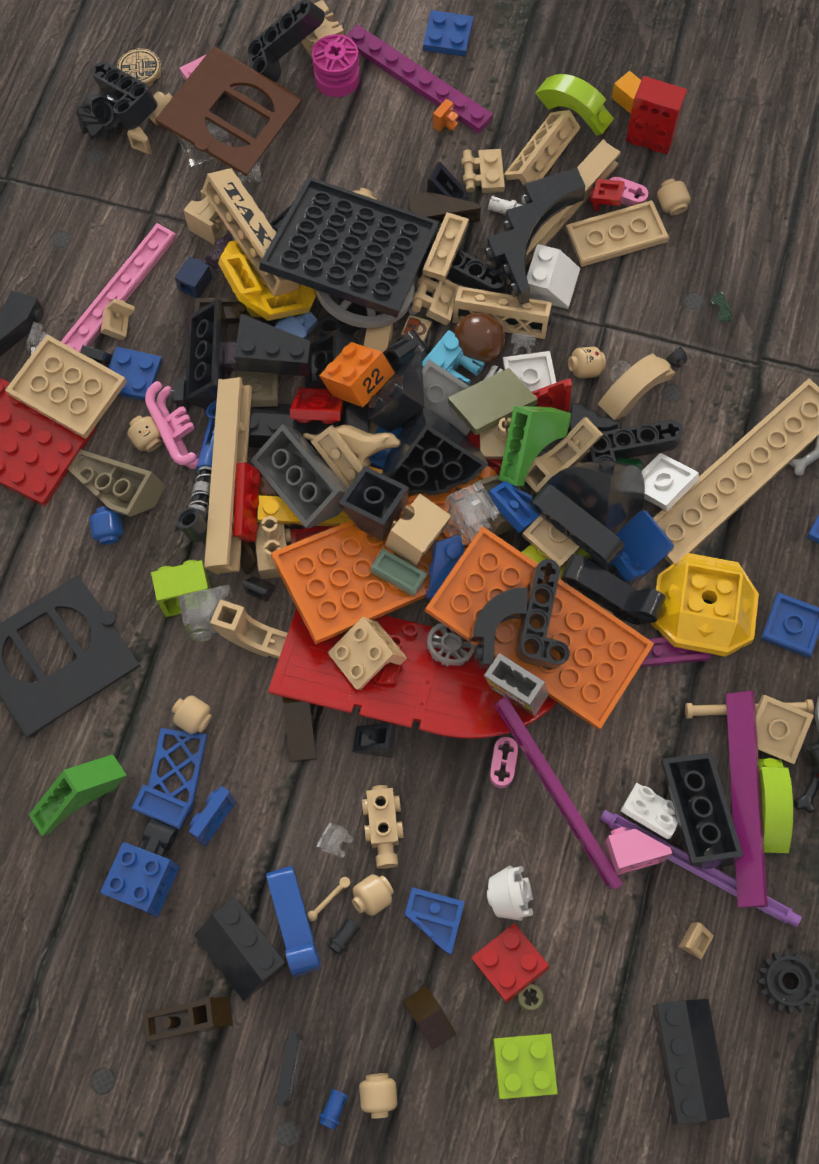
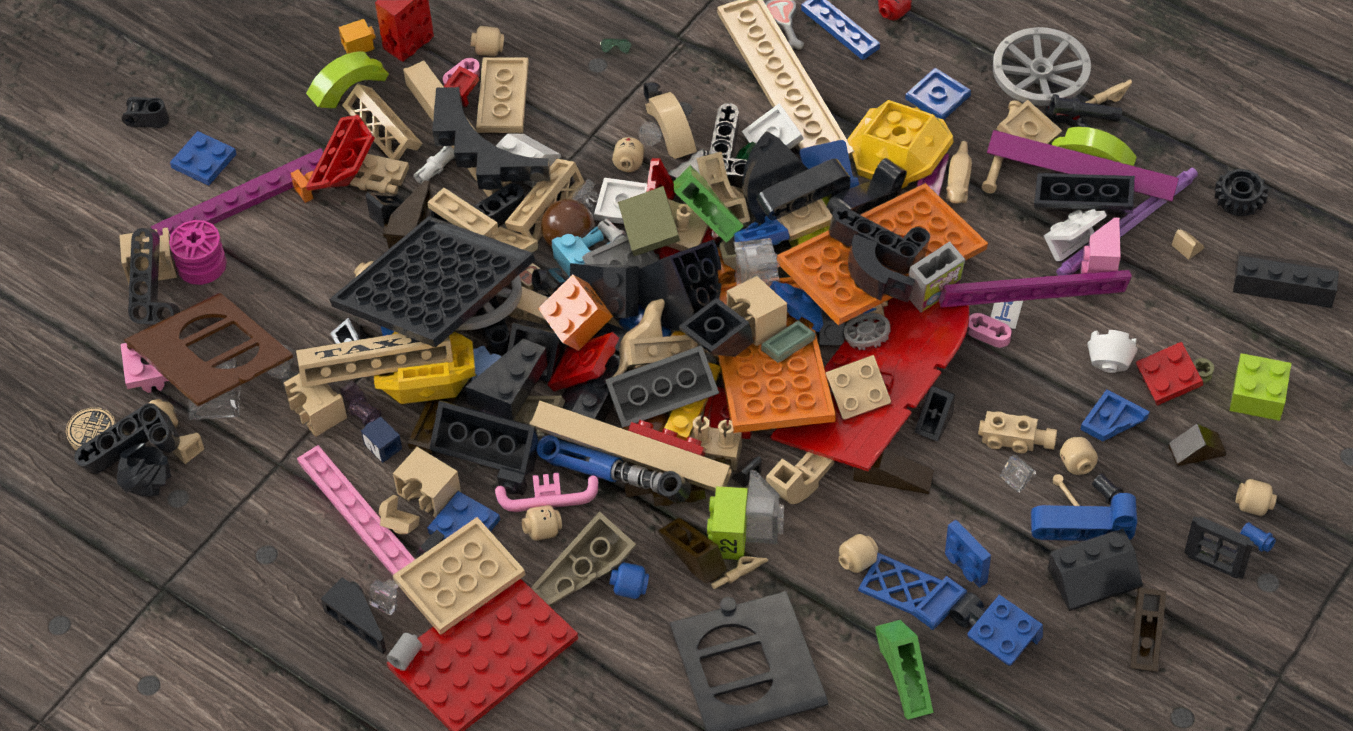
camera: 70 degrees left, 15 degrees down
none -> red wedge [305,115,375,191]
none -> tan piece [393,447,461,518]
none -> dark brown slope [658,518,727,583]
none -> tan hand [711,556,768,589]
none -> tan animal [946,141,972,204]
none -> white sticker [991,301,1023,329]

